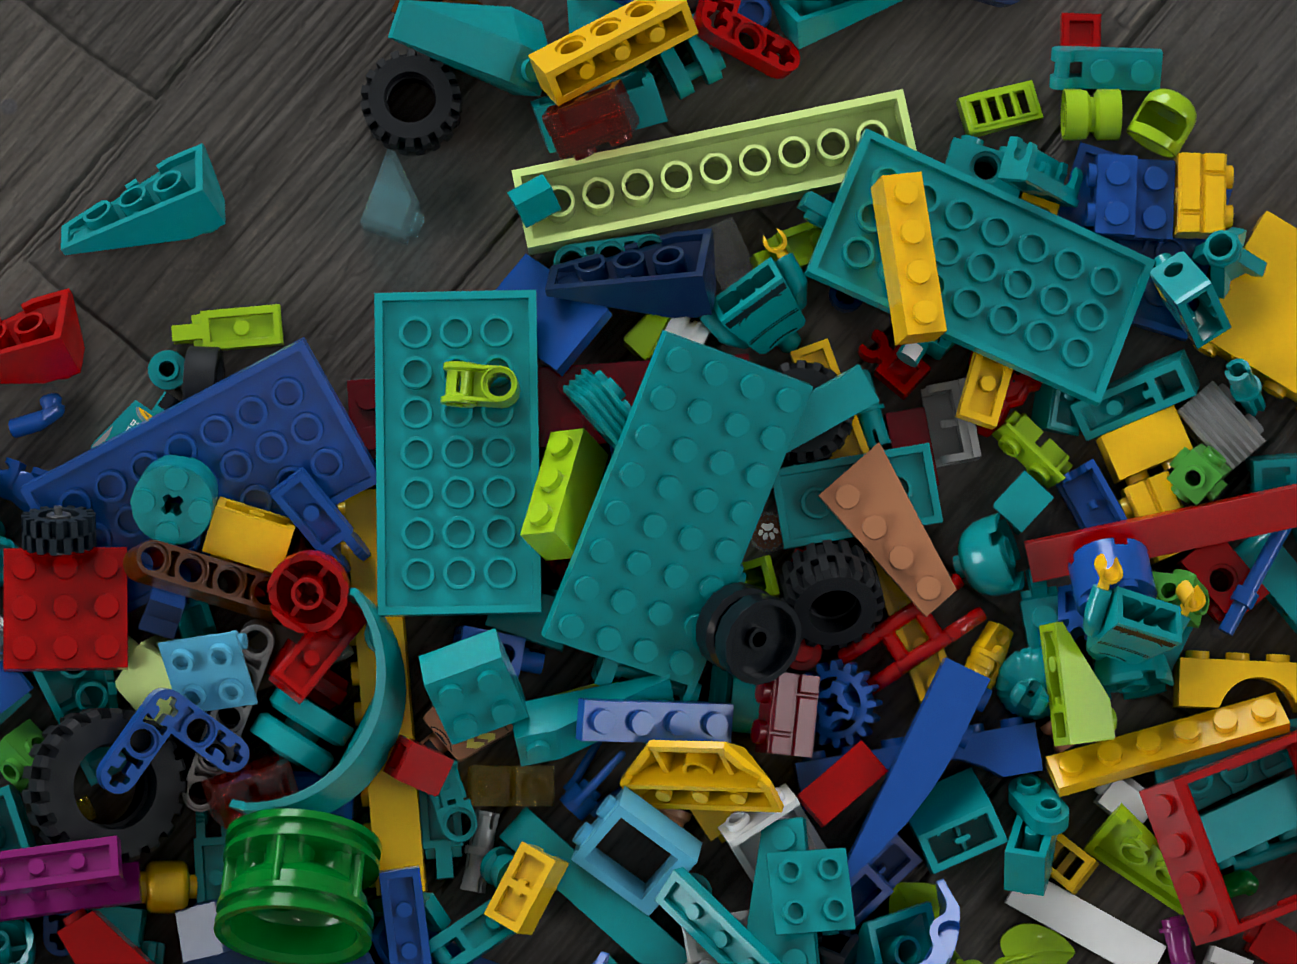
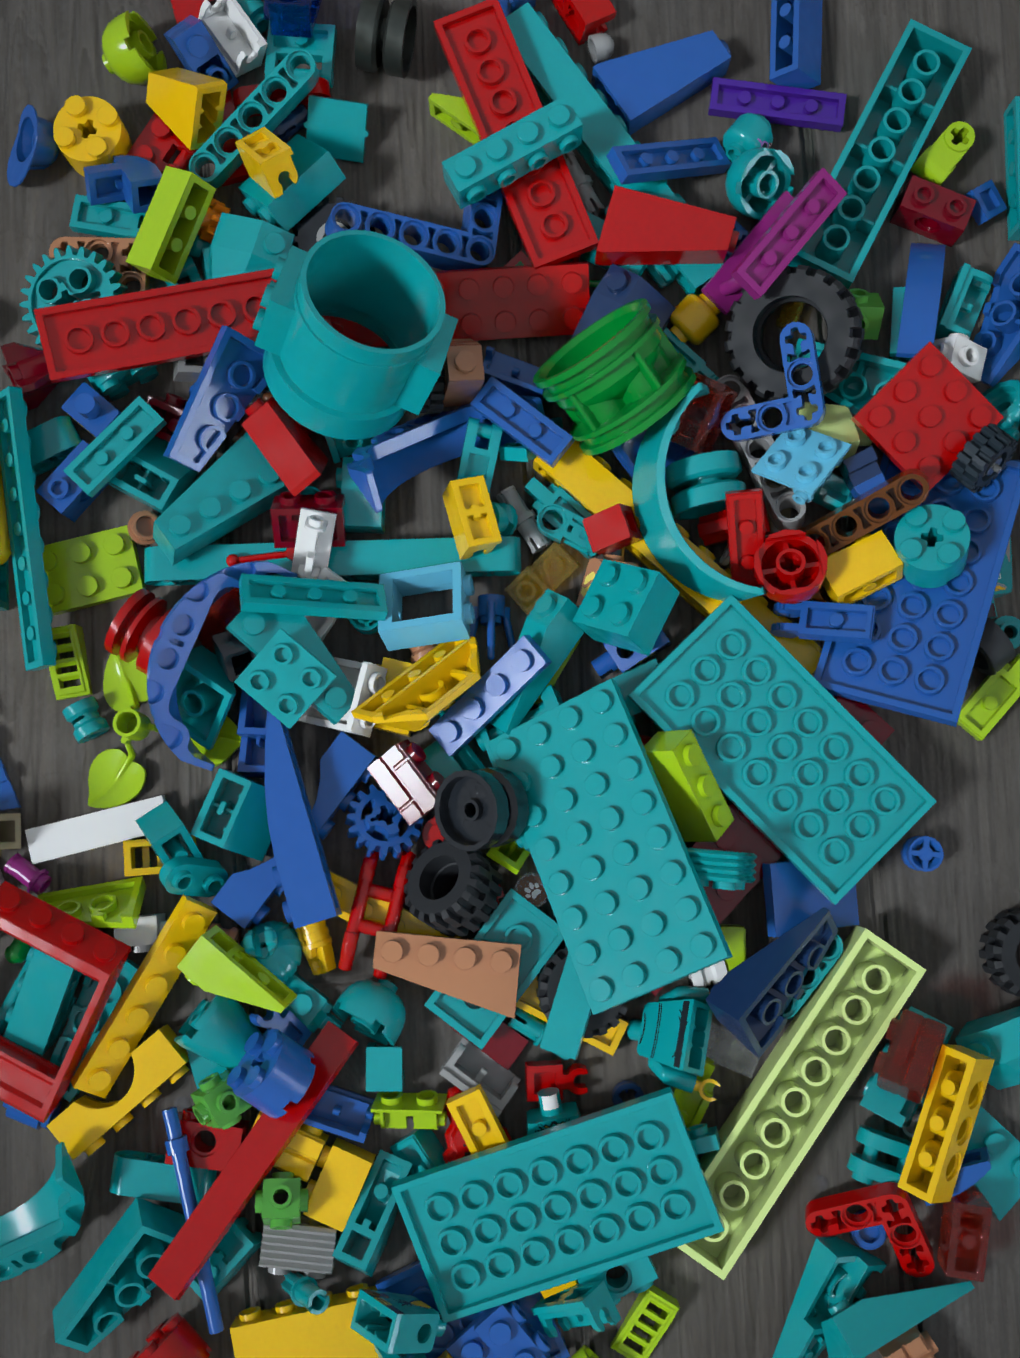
camera: 140 degrees right, 0 degrees up
clear light blue slope [360,149,425,245] -> none
lime piece [440,361,521,408] -> none
teal slope [507,174,562,228] -> none
red slope [796,740,888,828] -> none
yellow brick [871,172,947,345] -> none
teal torso [1082,554,1206,664] -> none
none -> blue wheel [901,836,944,872]

